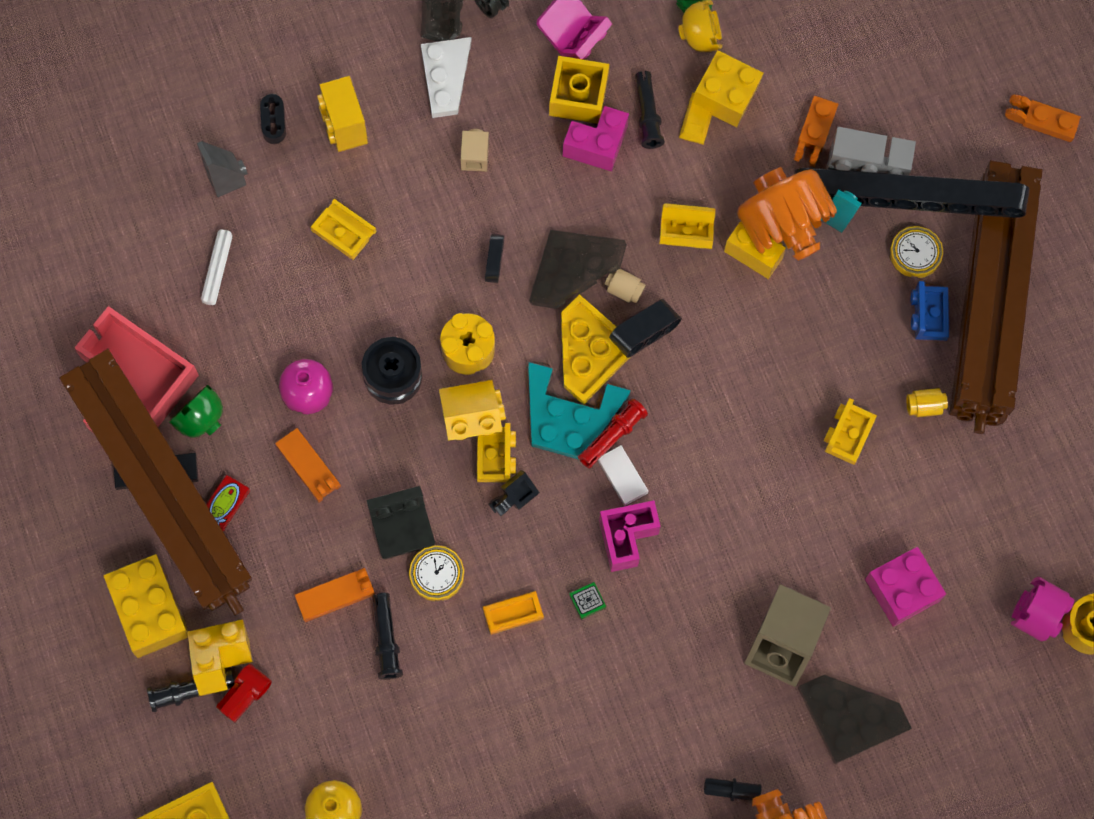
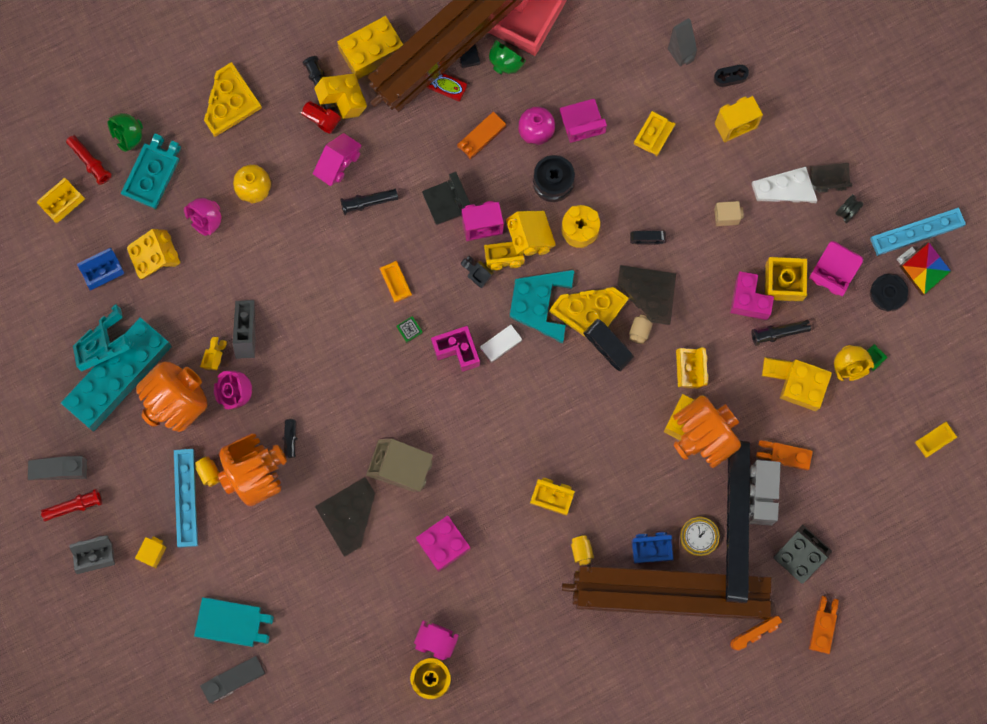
camera: 85 degrees right, 5 degrees up
white axle [201,229,232,305] -> none
orange hinge [295,568,375,622] -> none
tile [409,546,464,601] -> none
red pin [578,398,648,469] -> none
teal slope [821,190,862,233] -> none
none -> dark pink brick [313,133,362,186]
none -> dark pink brick [462,201,504,241]
none -> dark pink bracket [560,99,607,143]
none -> orange hinge [730,615,782,651]
none -> pearl dark grey bracket [774,524,832,584]

